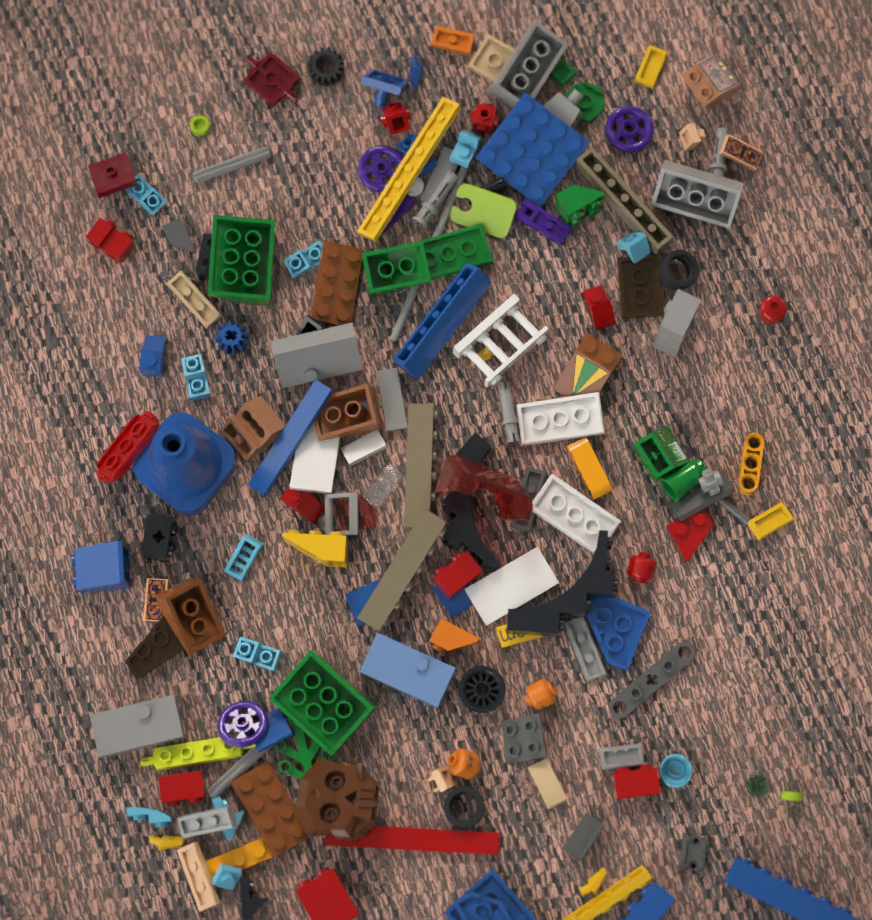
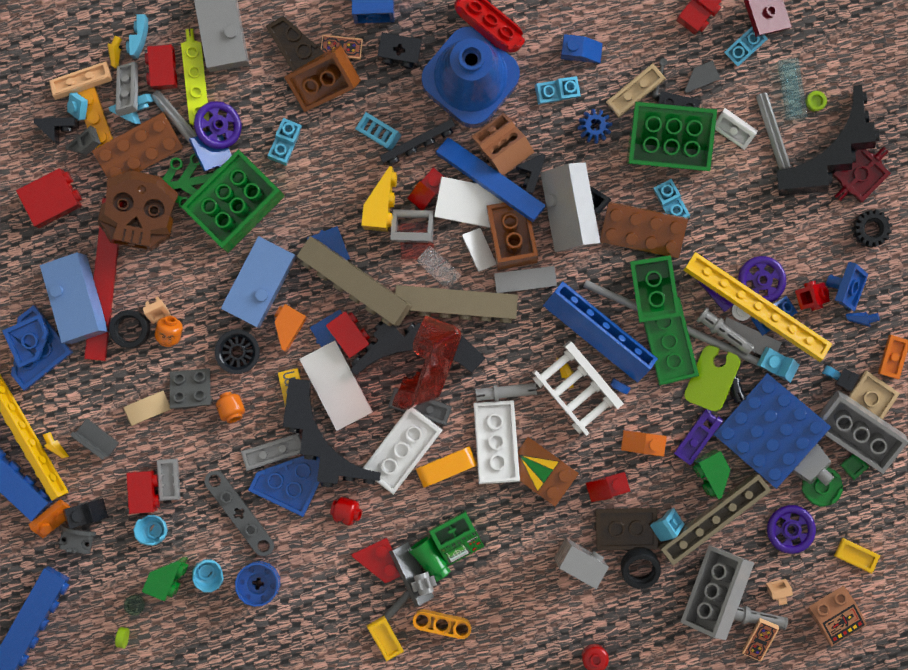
camera: 90 degrees right, 10 degrees up
red brick [469,103,500,134] -> none
none -> orange plate [28,499,71,538]
none -> medium blue brick [40,252,109,344]
none -> black slope [63,498,109,529]
none -> dark grey tile [65,126,101,155]
none -> green slope [142,557,189,601]
none -> medium azure hair [192,559,224,593]
none -> blue wheel [235,561,281,607]
none -> black plate [380,119,456,166]
none -> black slope [516,154,546,195]
none -> blue tile [610,378,631,394]
none -> orange slope [621,430,667,456]
none -> white slope [715,108,758,150]
none -> clear light blue tile [777,58,808,121]
none -> black arch [777,85,879,196]
none -> black piece [822,365,860,393]

